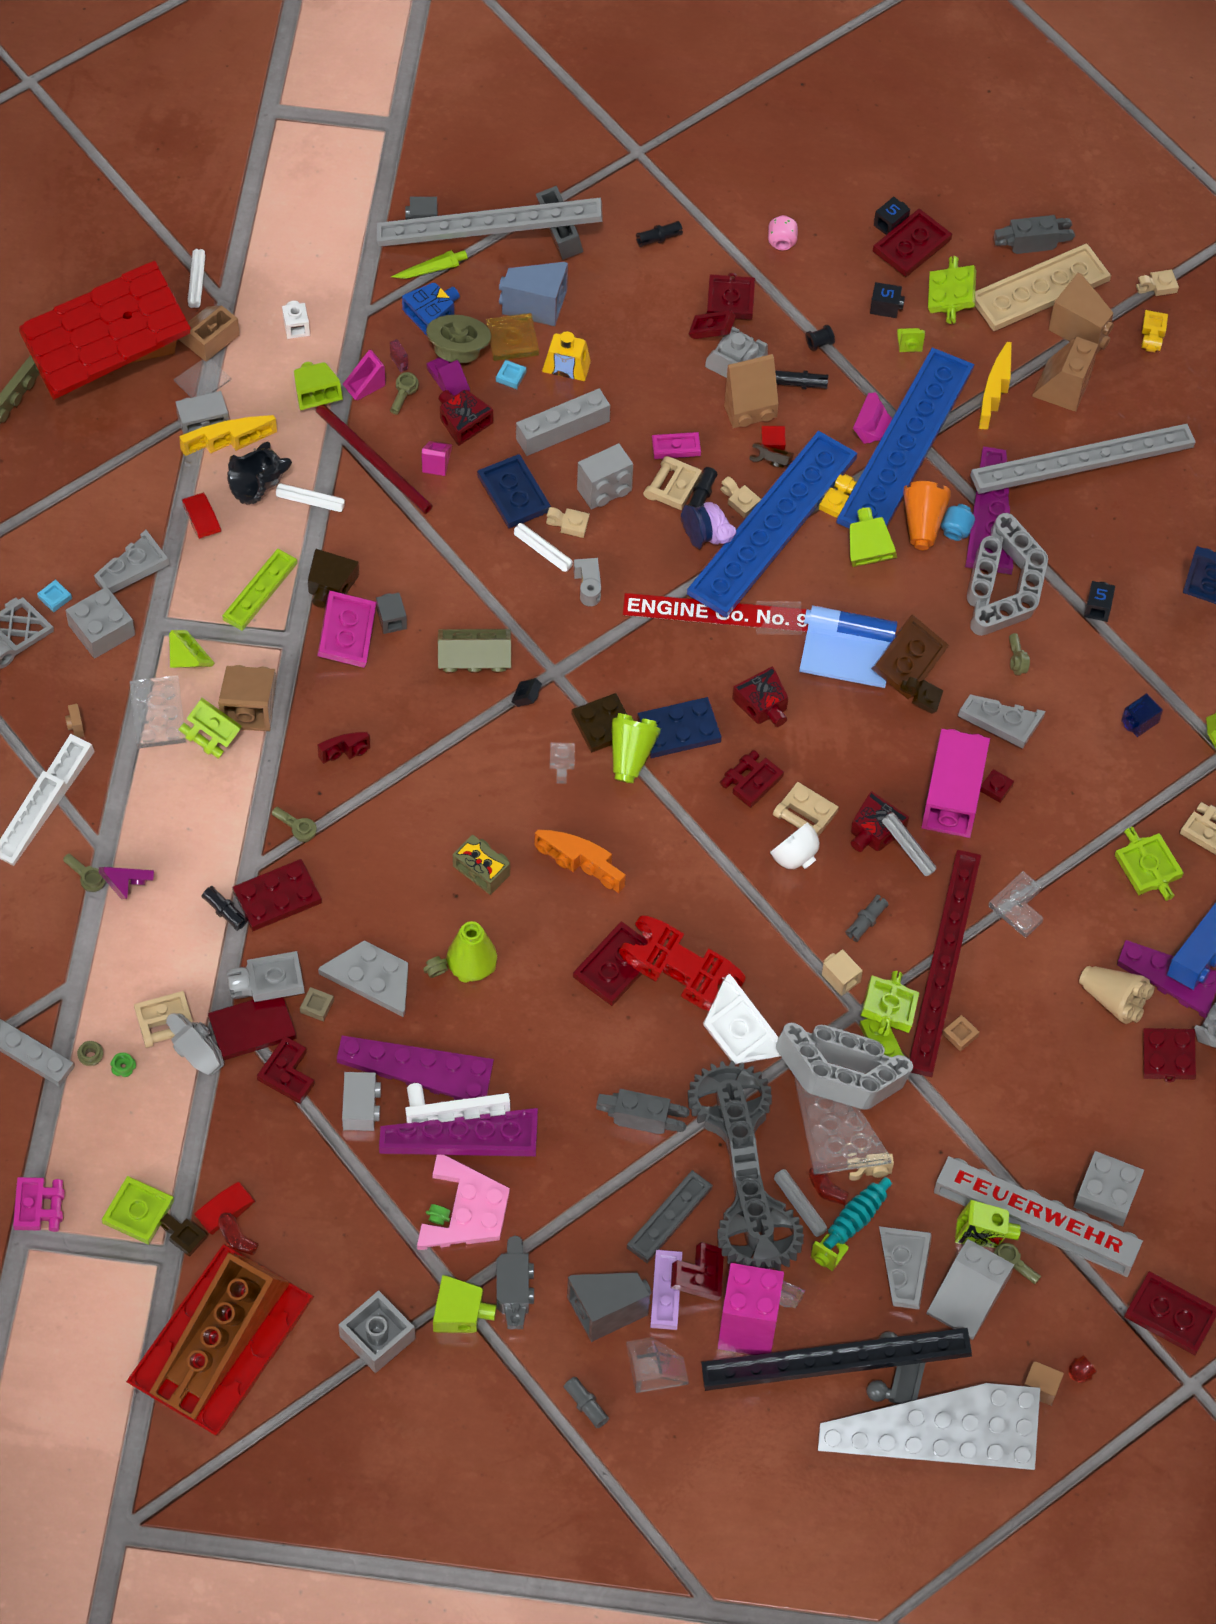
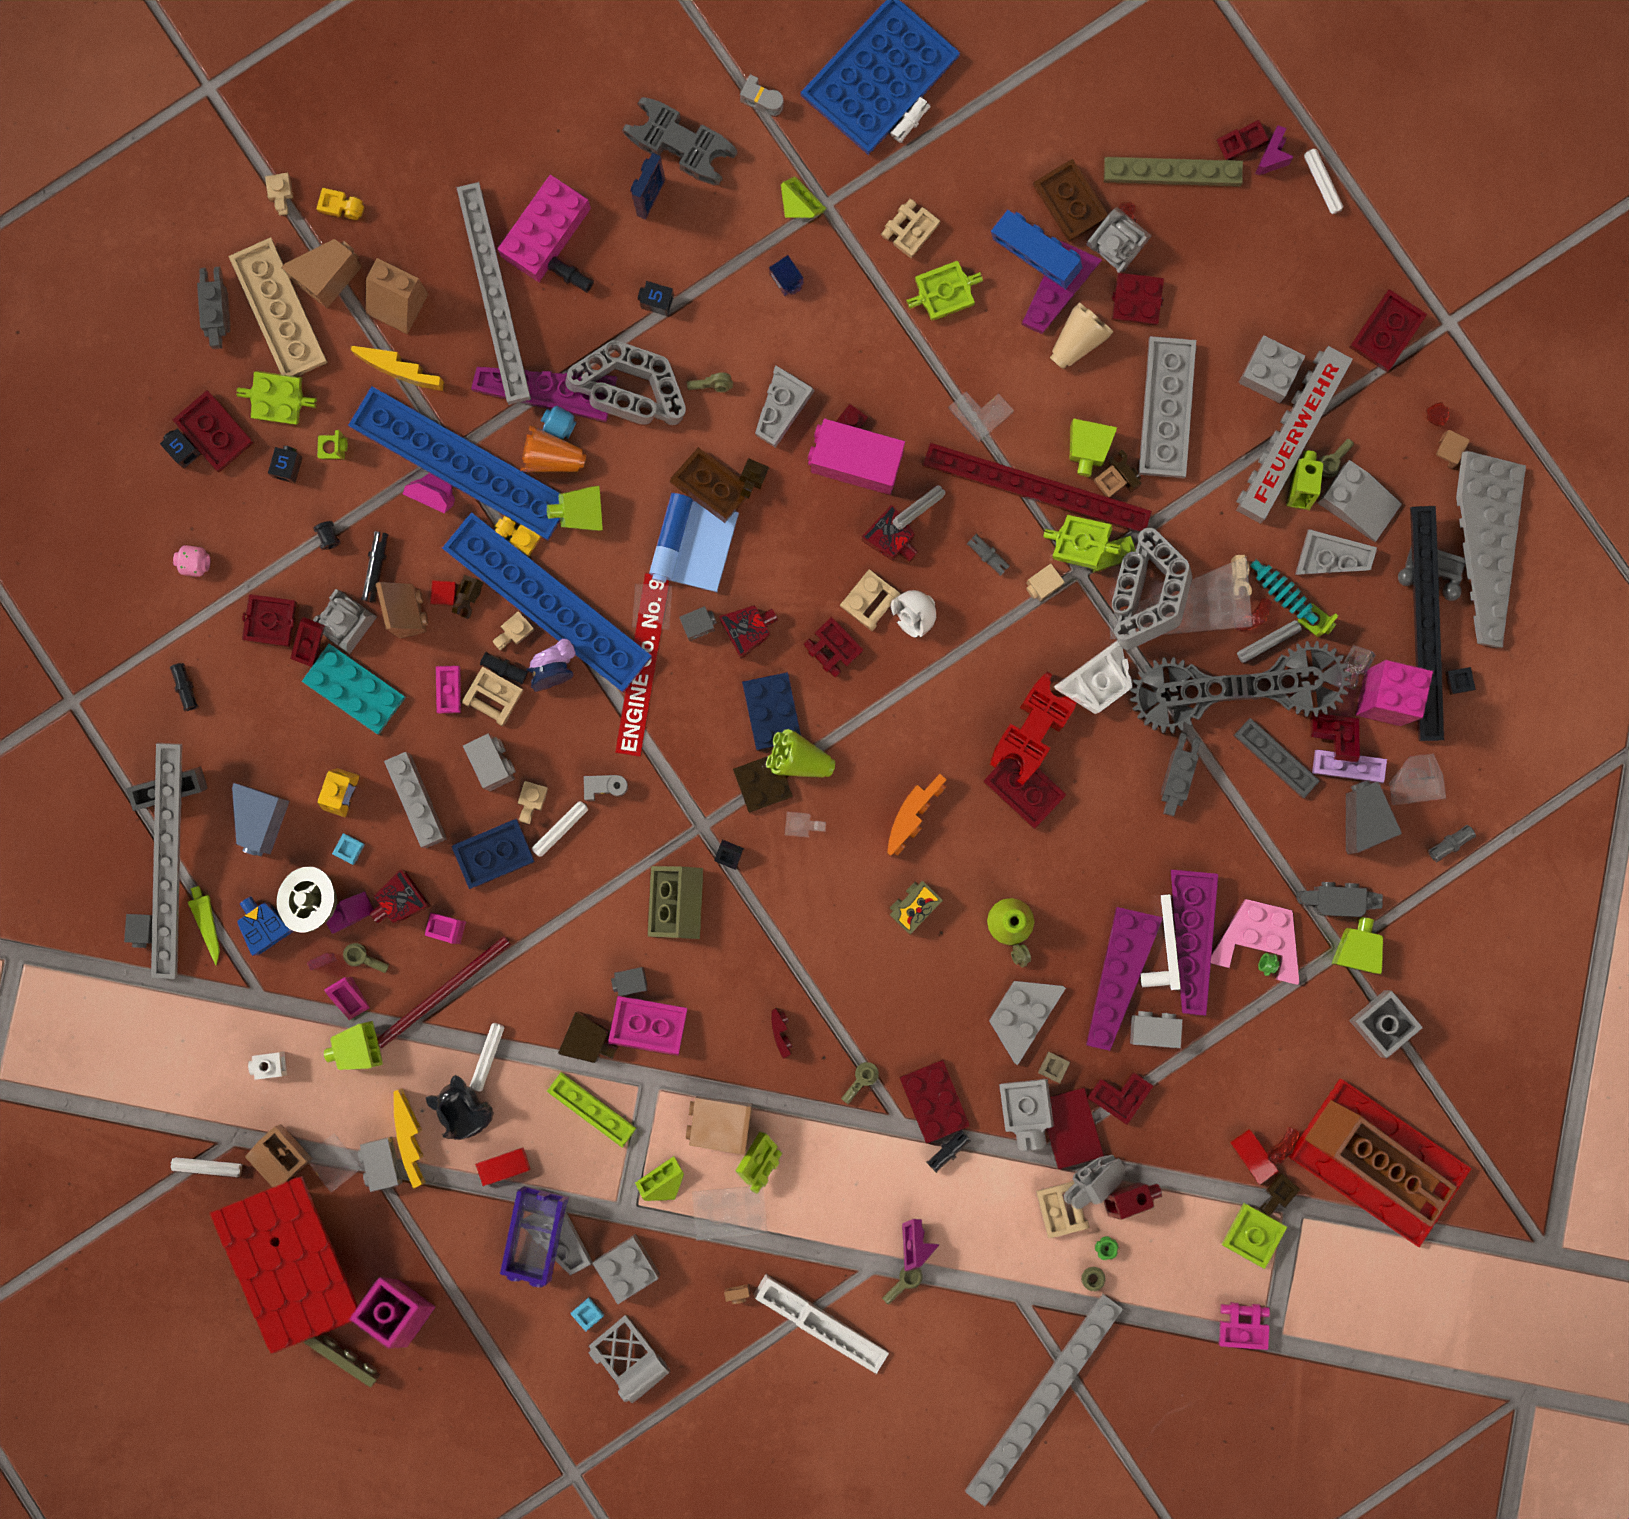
camera: 80 degrees left, 25 degrees up
clear yellow plate [486,313,539,361] -> none
none -> teal plate [302,644,406,735]
none -> dark pink brick [350,1278,435,1348]
none -> dark pink brick [498,175,591,282]
none -> door [500,1186,569,1287]
none -> black pin [547,257,594,293]
none -> dark grey brick [679,606,717,641]
none -> lime torso [1070,419,1117,477]
none -> dark red torso [1104,1183,1162,1220]
none -> dark brown plate [1109,450,1141,493]
none -> light grey plate [1139,336,1196,478]
none -> black plate [1445,667,1476,695]

